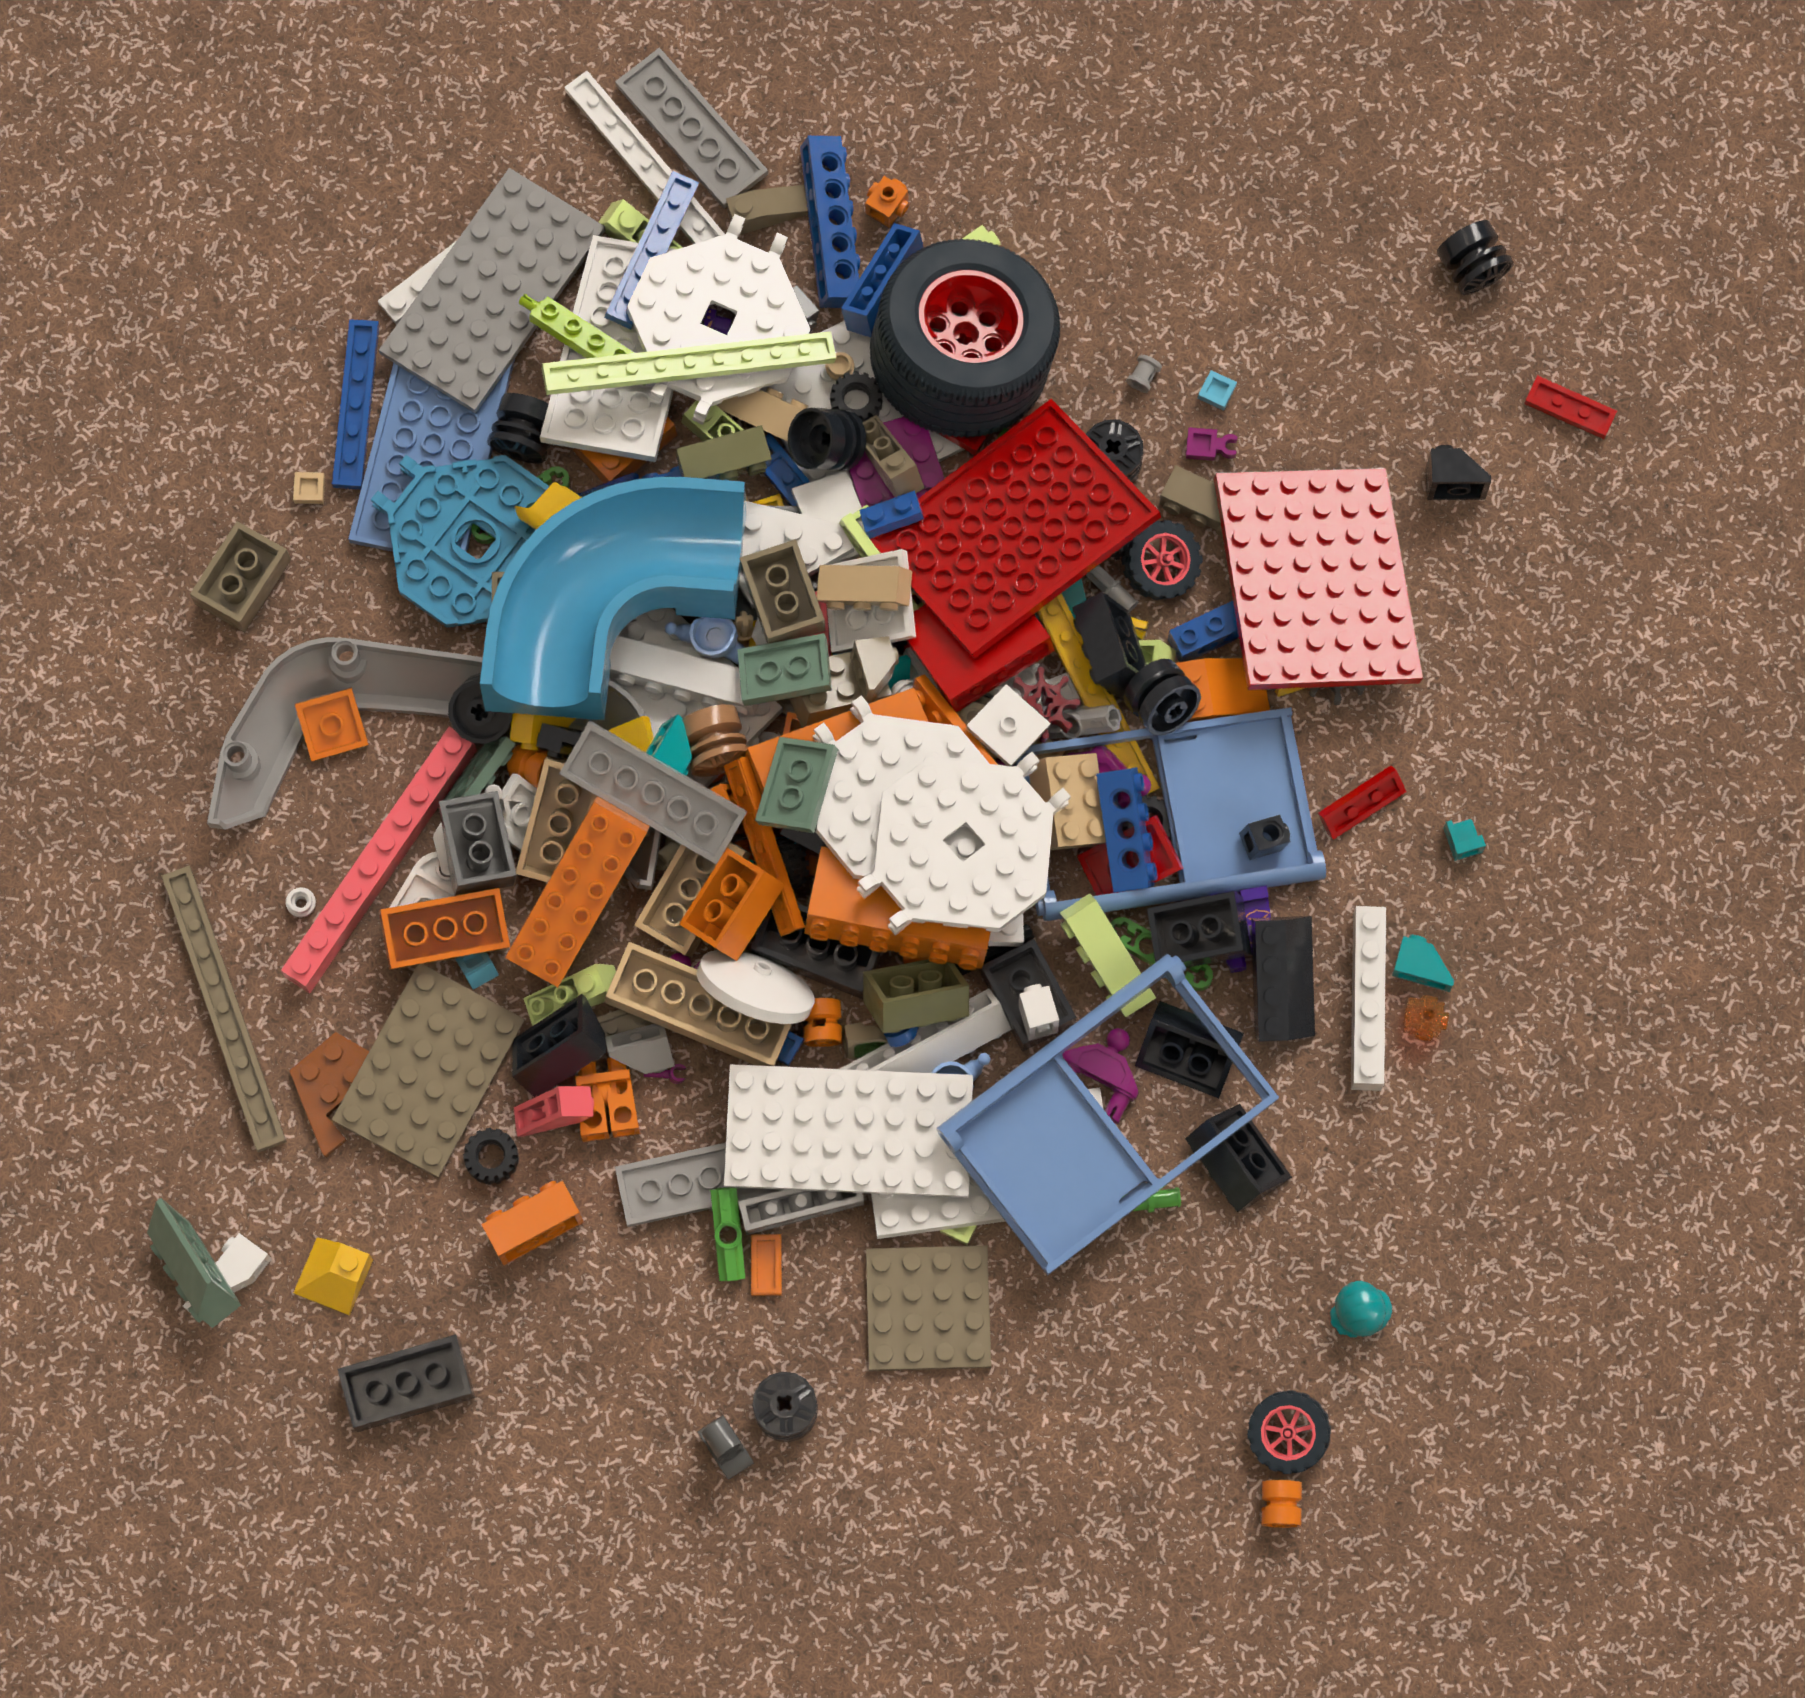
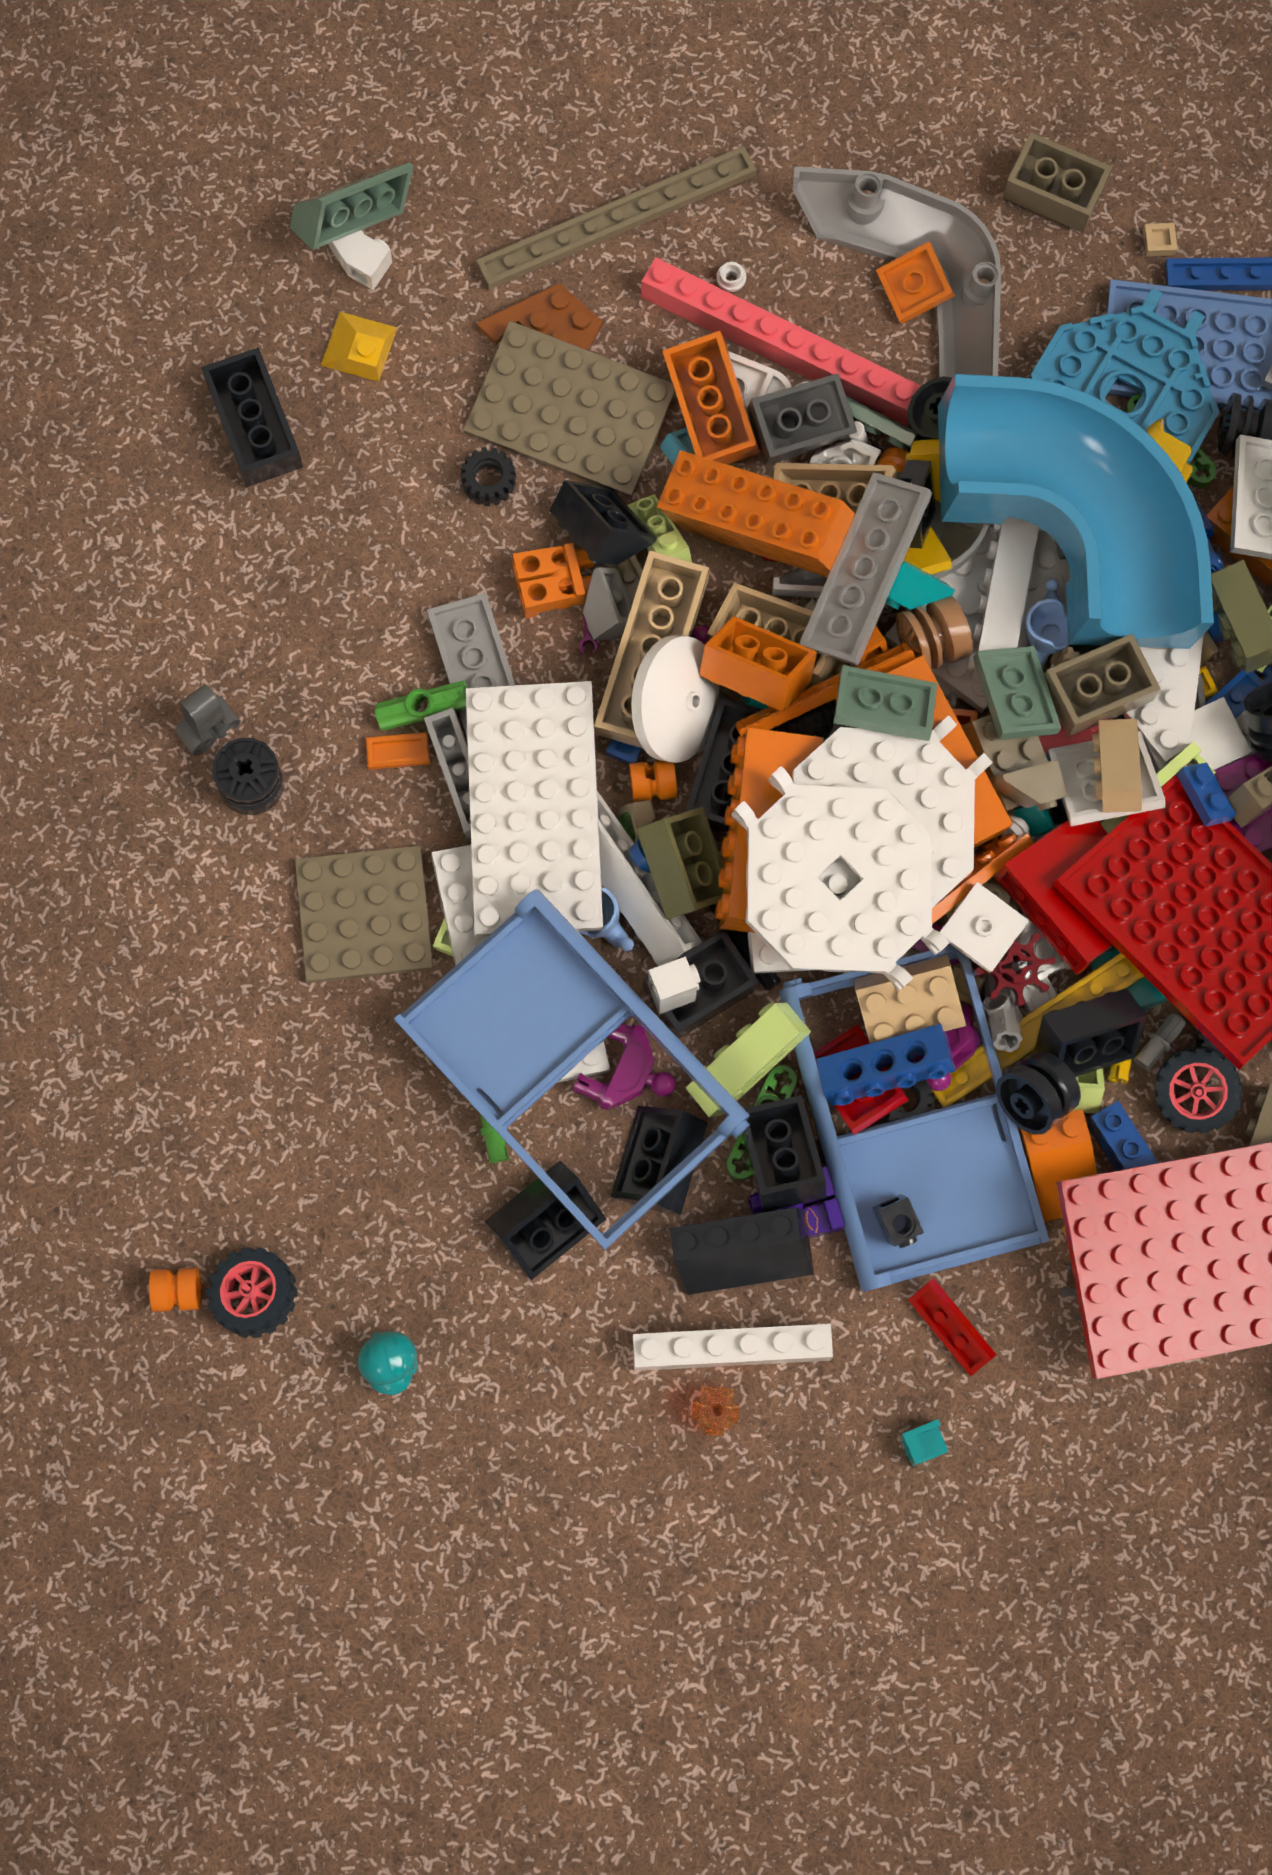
camera: 80 degrees right, 0 degrees up
orange brick [481,1180,584,1265] -> none
coral slope [514,1086,594,1137] -> none
teal slope [1392,935,1454,992] -> none

